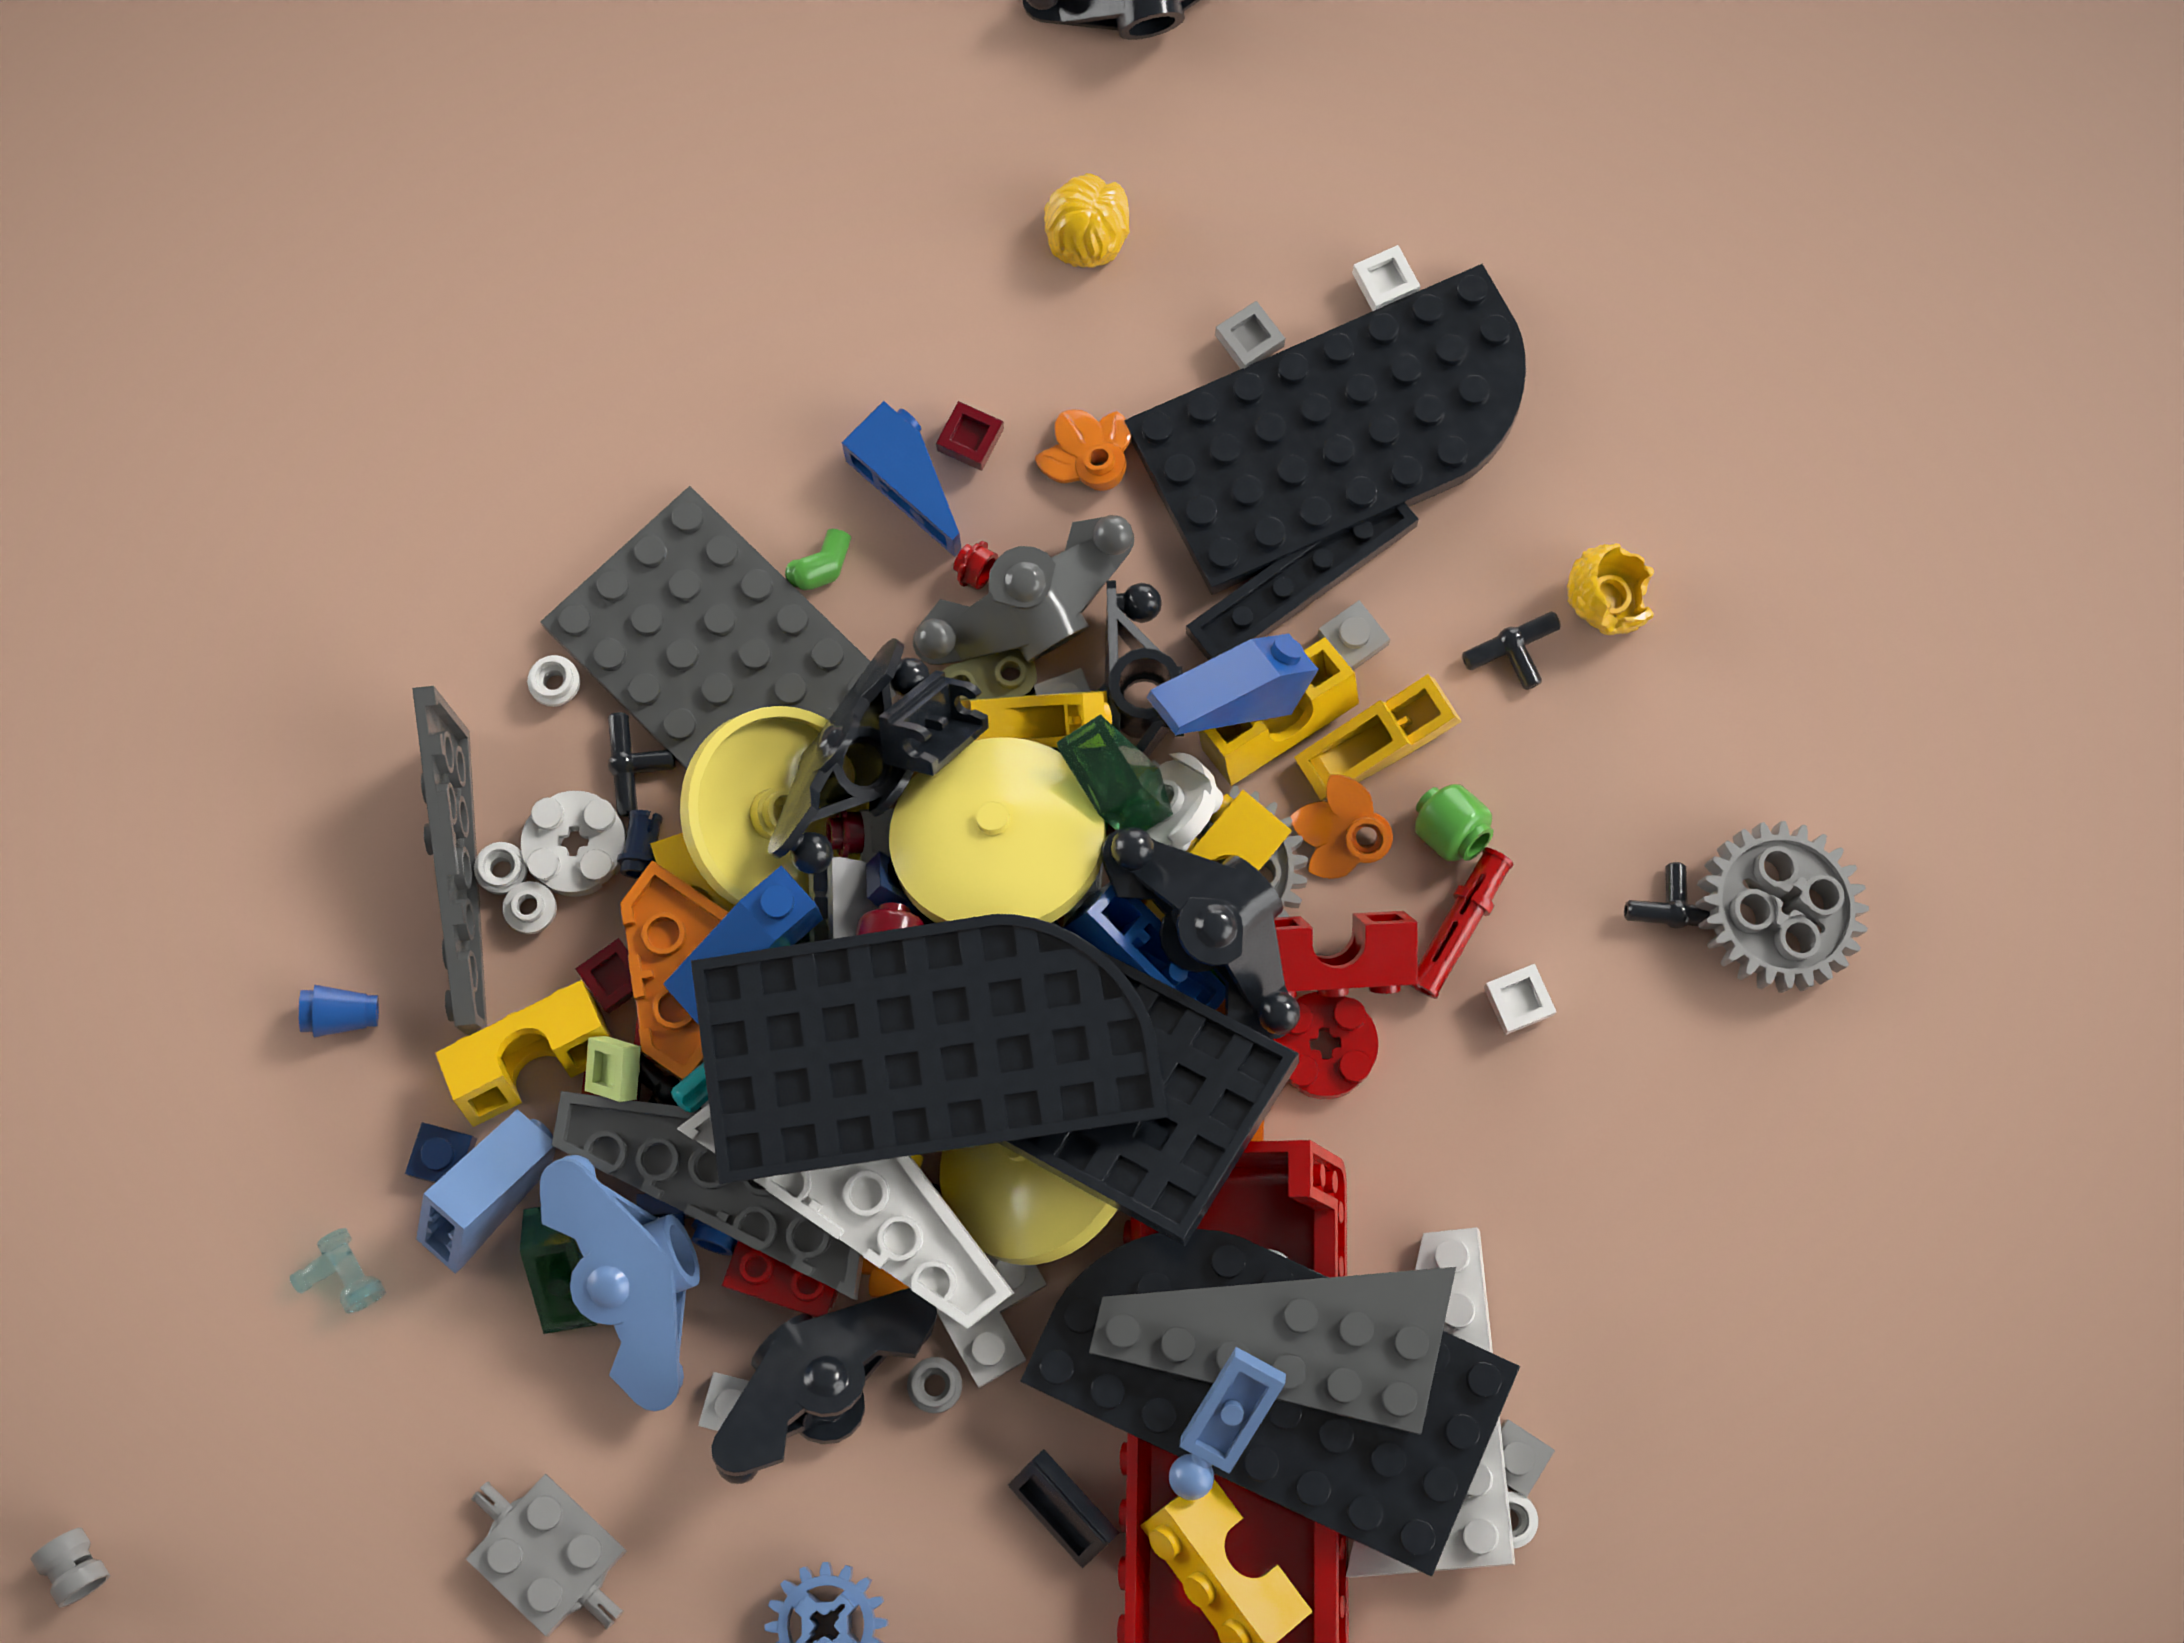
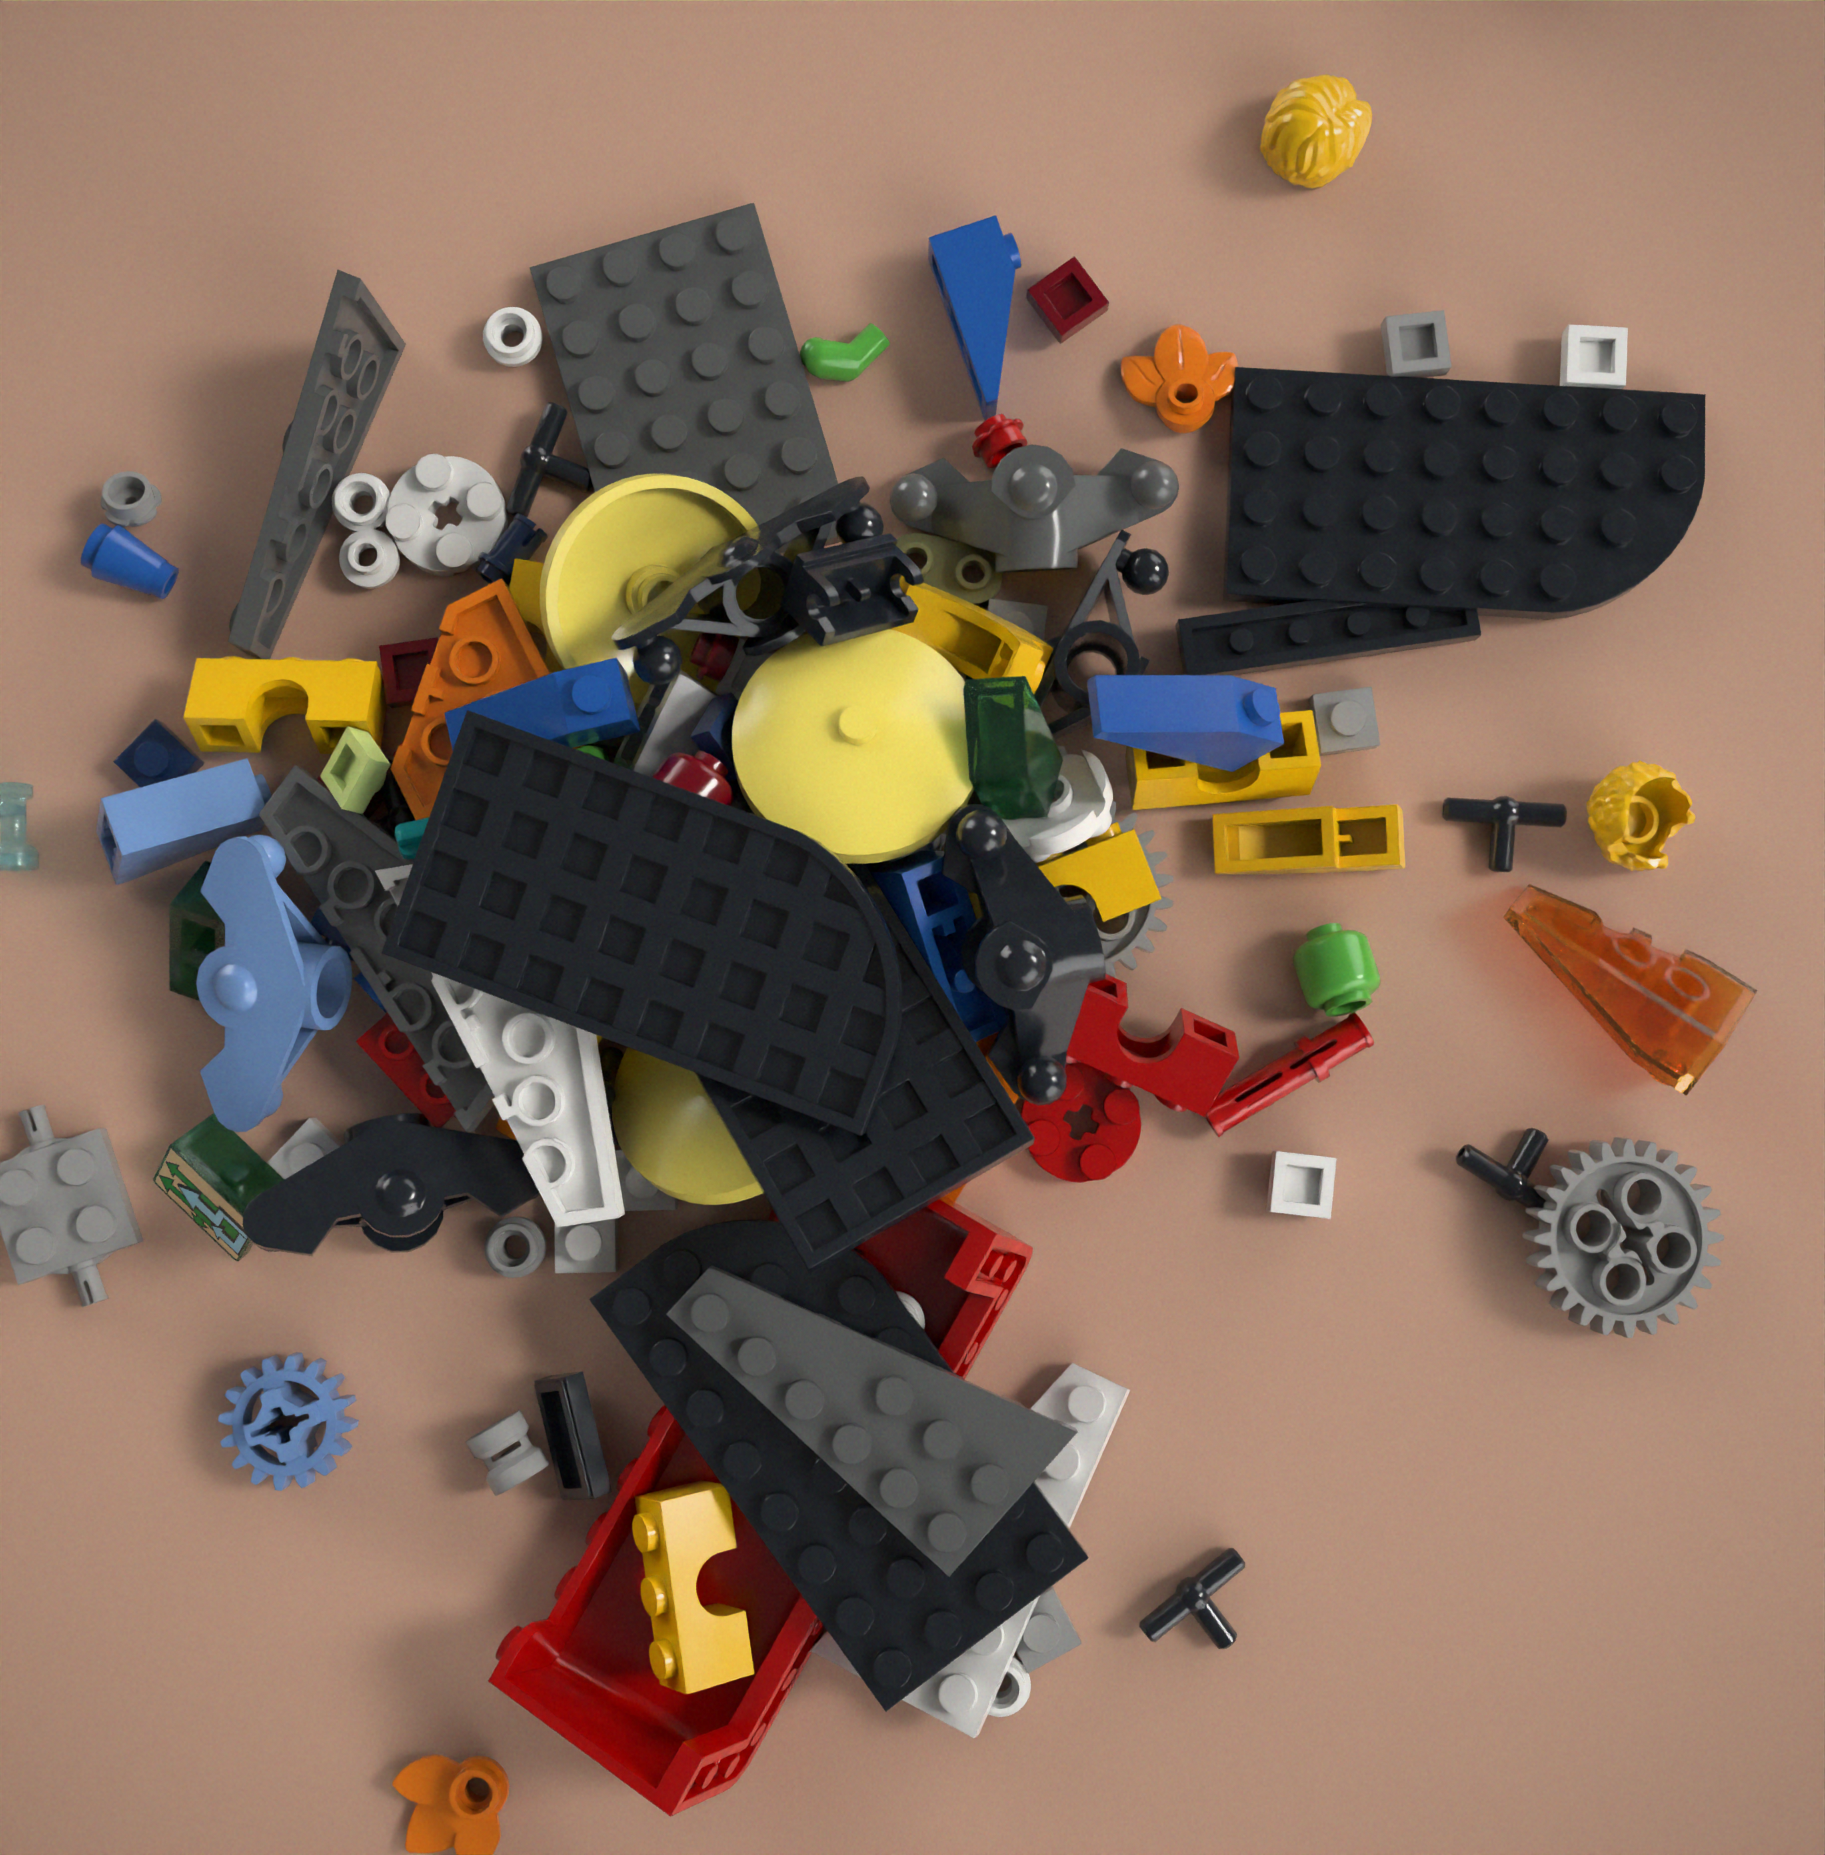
camera: 30 degrees right, 10 degrees up
medium blue plate [1169,1347,1286,1500] -> none
orange plate [1290,774,1393,879] -> none
none -> light grey plate [100,471,162,527]
none -> panel [153,1113,284,1261]
none -> light grey wheel [466,1410,550,1496]
none -> black piece [1139,1548,1245,1649]
none -> clear orange wedge [1503,884,1758,1096]

